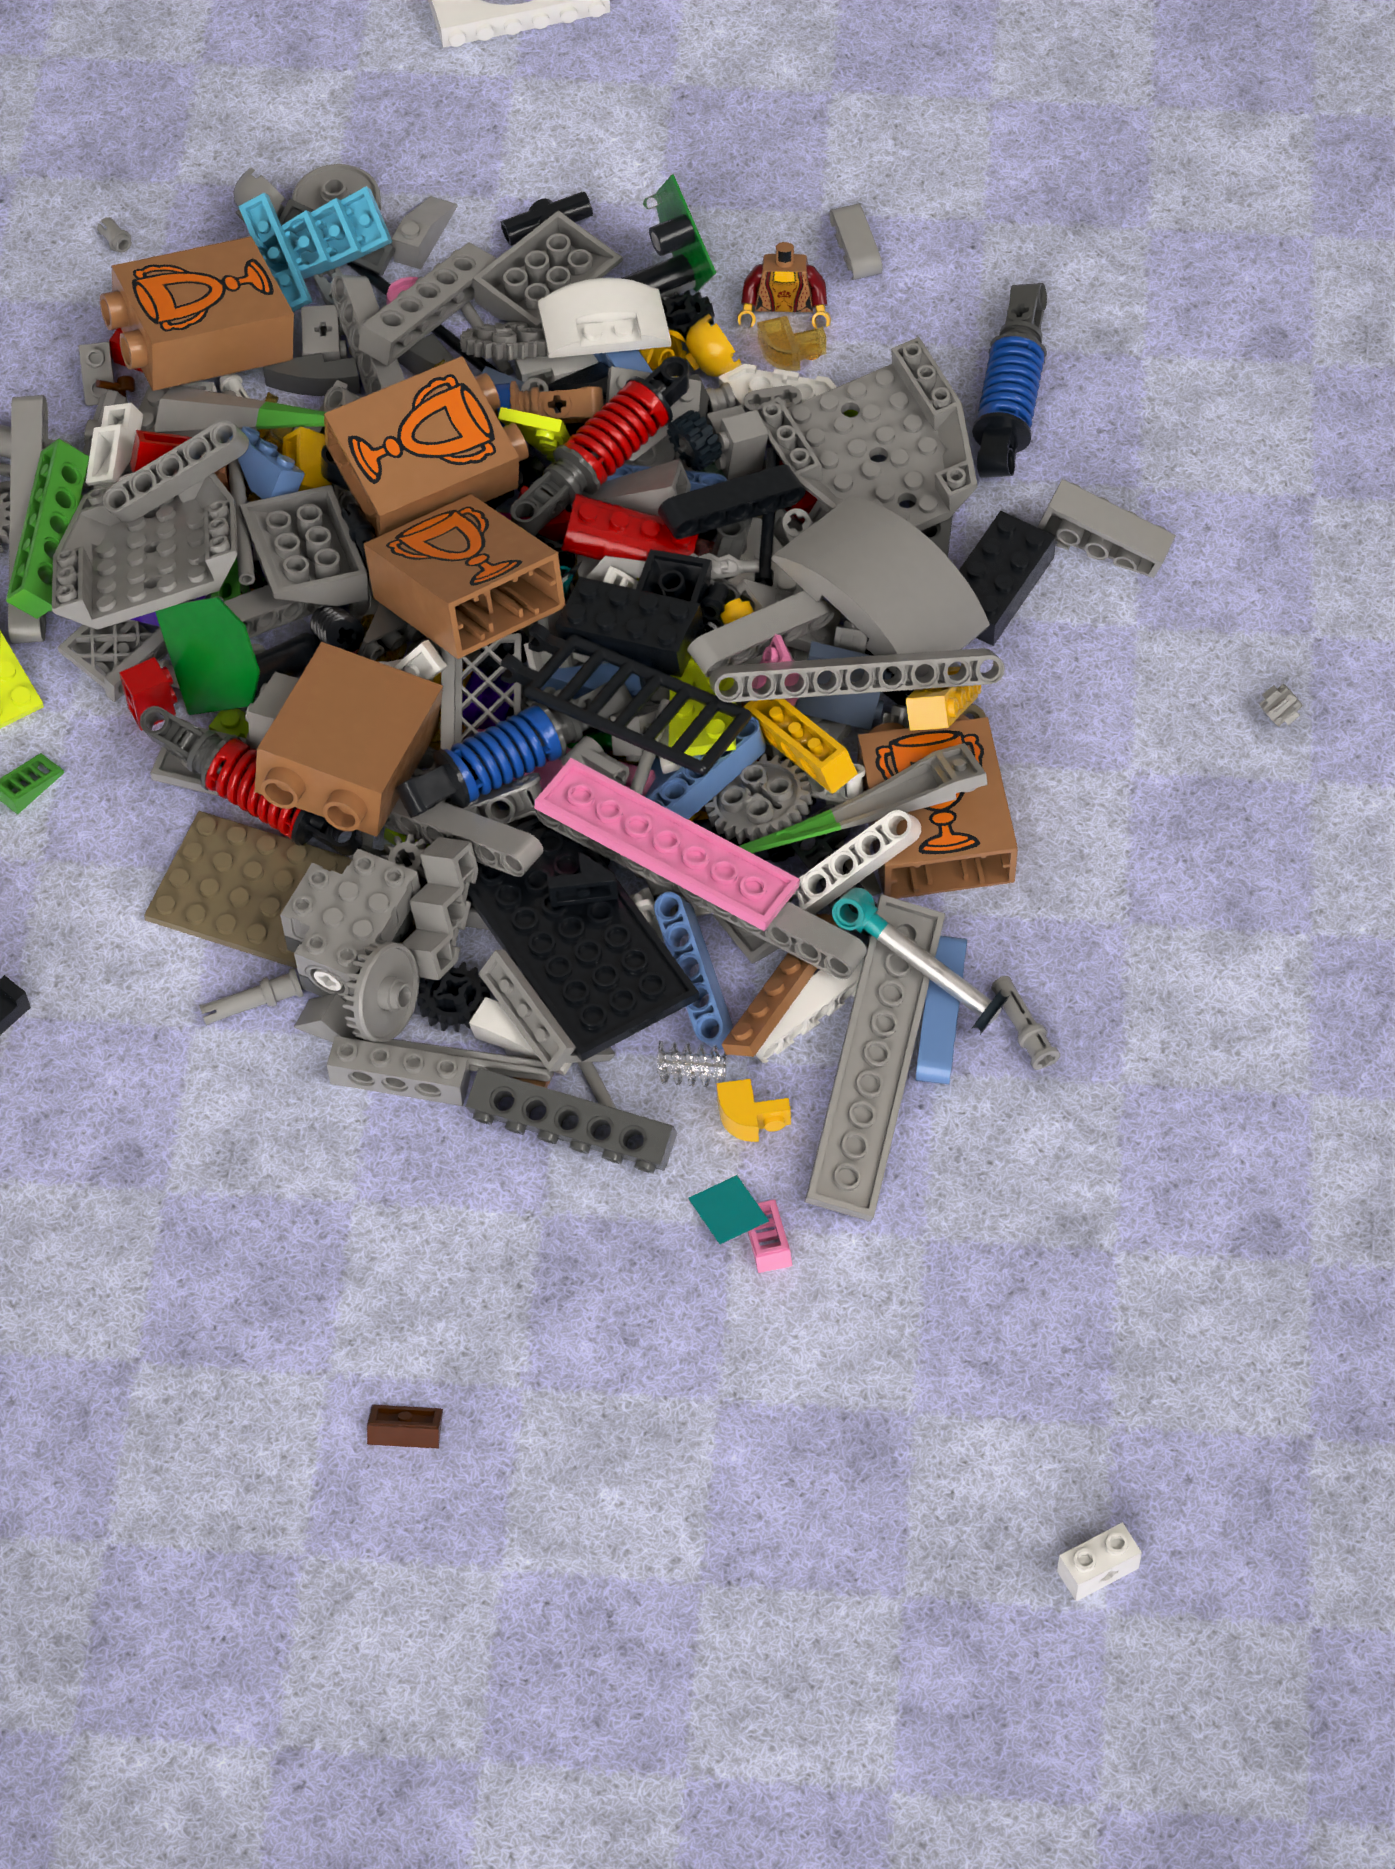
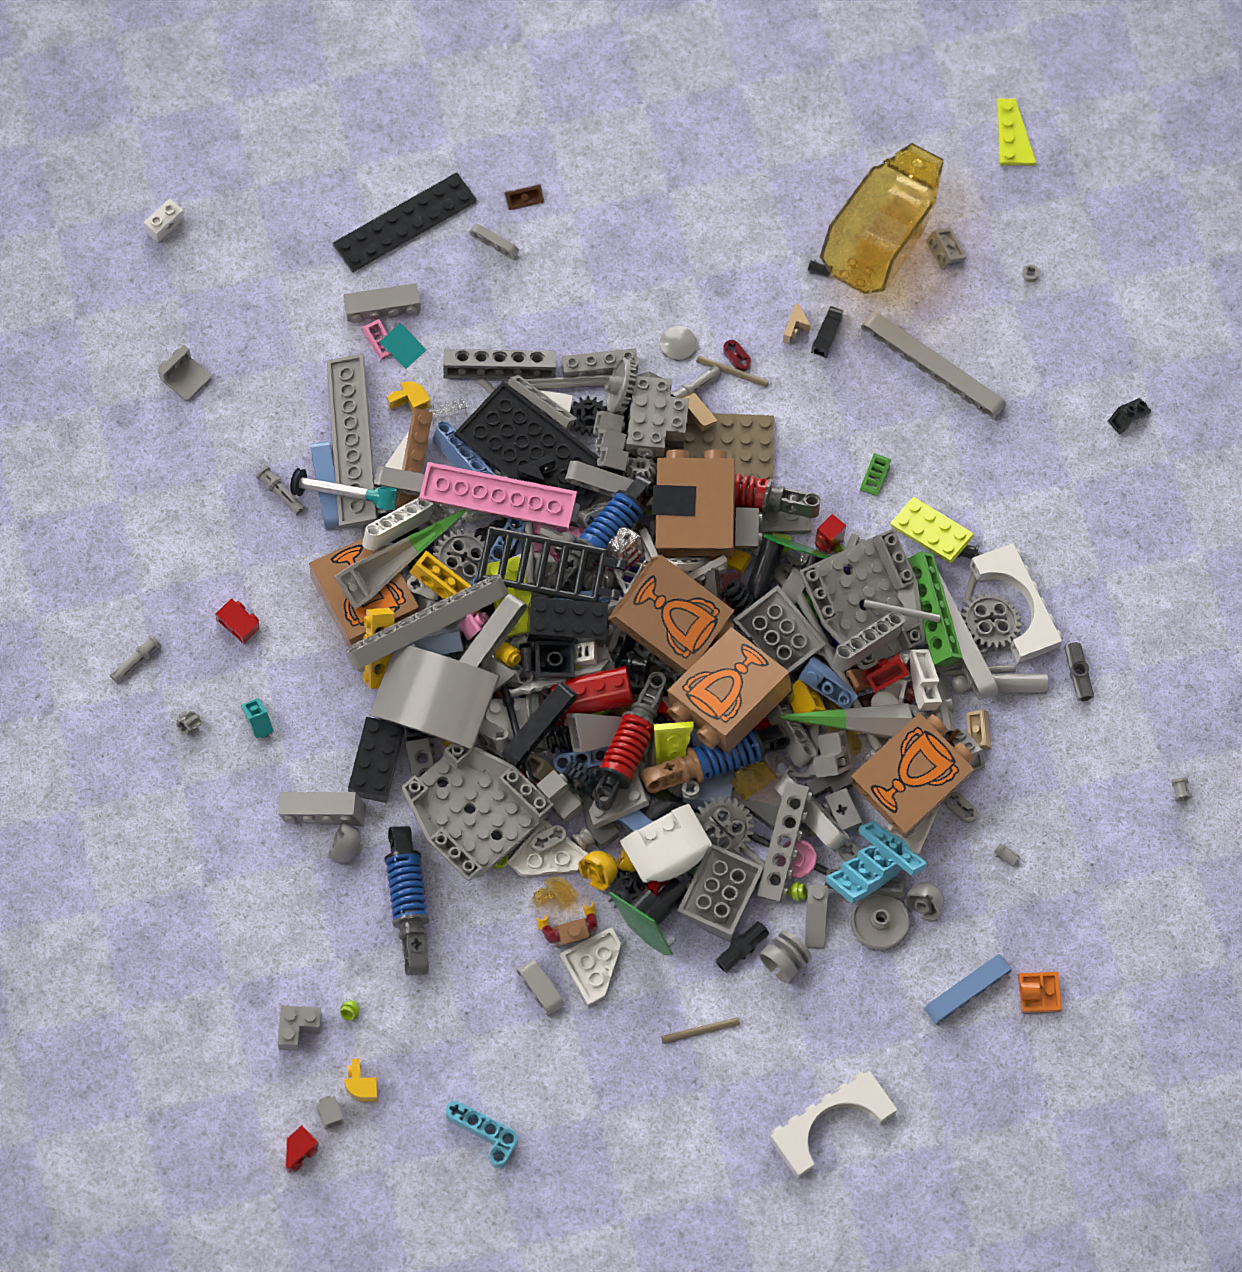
camera: 155 degrees right, 10 degrees up
none -> light grey pin [110,635,162,684]
none -> light grey bracket [158,345,211,401]
none -> red brick [215,598,260,644]
none -> teal slope [241,698,274,739]
none -> light grey brick [278,1005,322,1051]
none -> red slope [285,1125,319,1173]
none -> light grey brick [316,1096,344,1130]
none -> light grey cylinder [328,822,363,863]
none -> black plate [332,172,477,273]
none -> lime plate [340,1000,360,1021]
none -> light grey brick [343,283,421,323]
none -> yellow brick [344,1058,377,1102]
none -> medium azure beam [446,1101,517,1168]
none -> light grey beam [469,224,519,259]
none -> white plate [559,927,621,1006]
none -> clear torso [607,527,645,574]
none -> black sticker [652,485,696,516]
none -> light grey dish [660,326,697,360]
none -> dark tan bar [661,1017,740,1044]
none -> tan slope [683,393,718,432]
none -> dark tan bar [696,355,768,387]
none -> dark red beam [723,340,751,371]
none -> light grey wheel [759,930,812,983]
none -> tan slope [782,303,811,344]
none -> lime plate [787,882,807,902]
none -> light grey brick [813,729,853,777]
none -> light grey bar [864,600,941,622]
none -> medium blue beam [924,954,1012,1025]
none -> tan slope [966,709,992,749]
none -> orange plate [1018,972,1062,1014]

